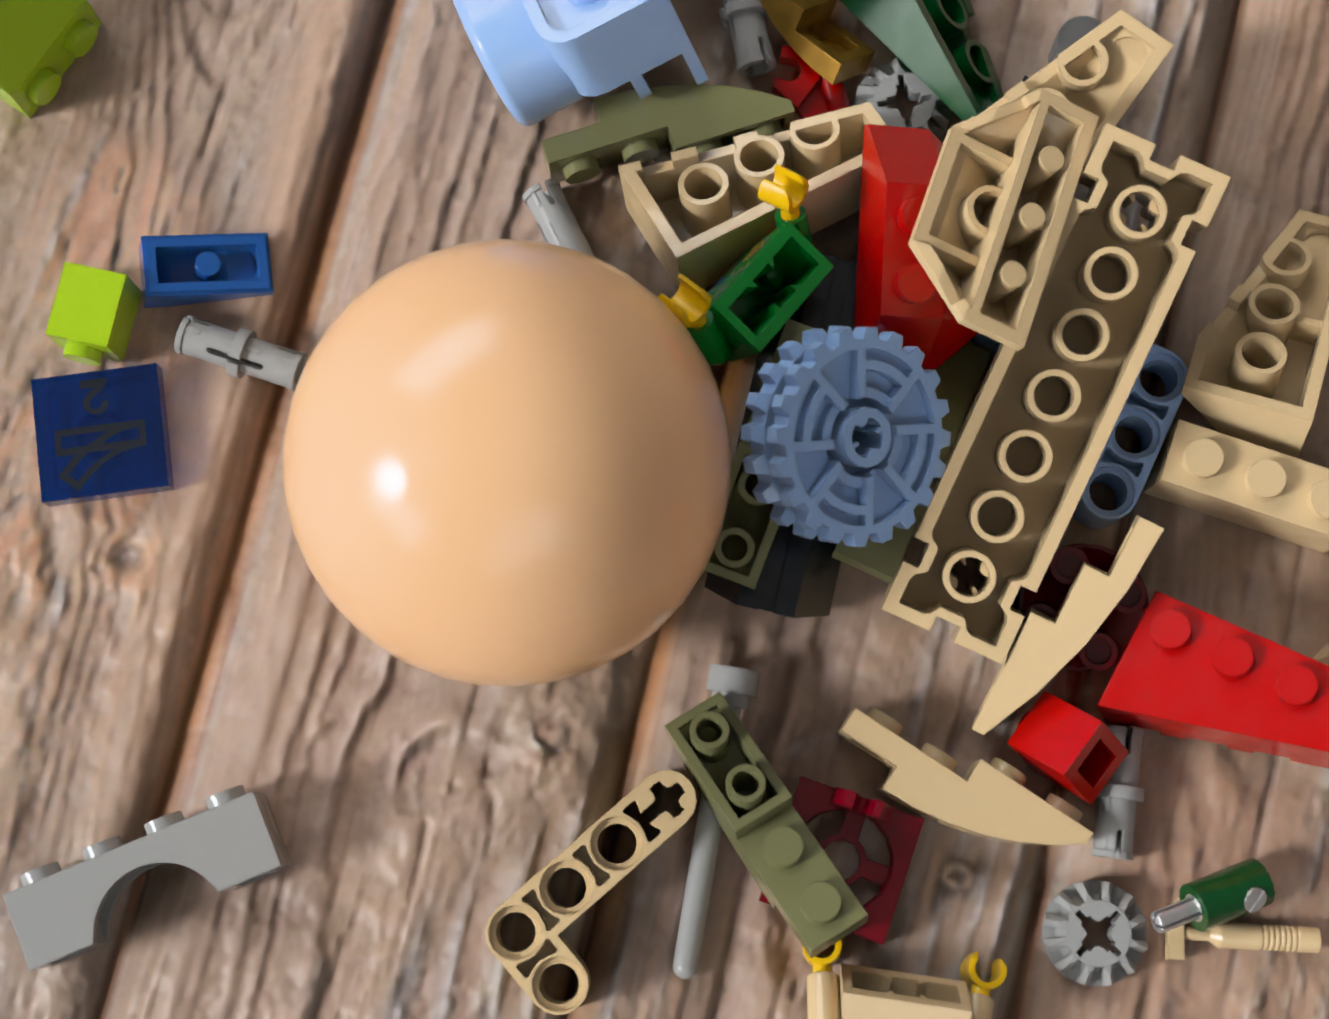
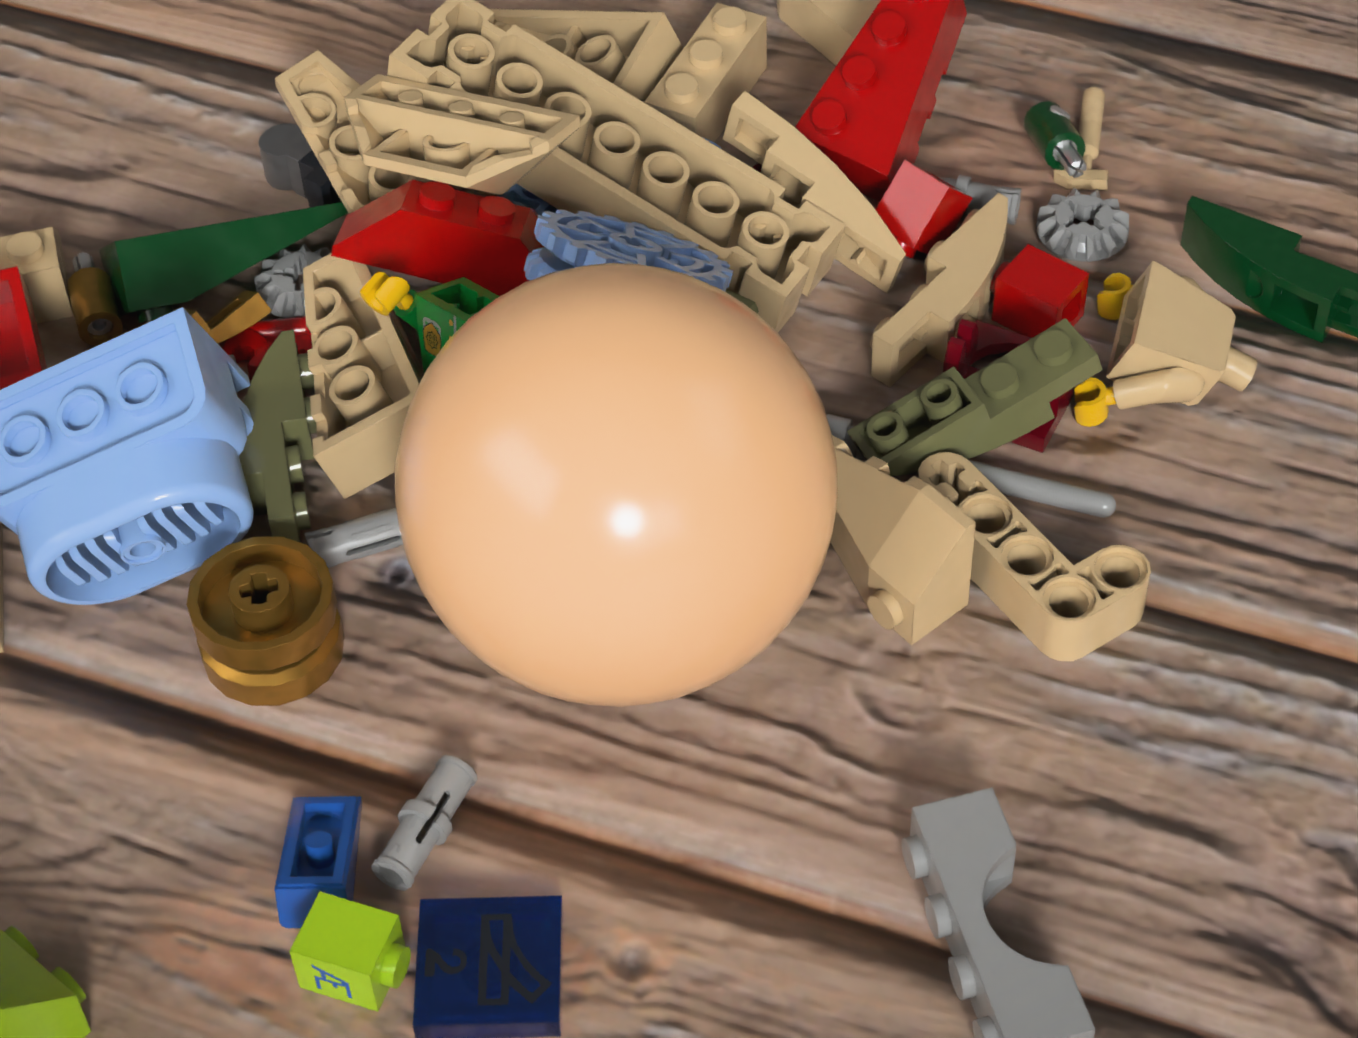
camera: 80 degrees left, 30 degrees down
none -> pearl gold wheel [186,537,345,706]
none -> tan wedge [830,435,976,645]
none -> red brick [990,244,1089,338]

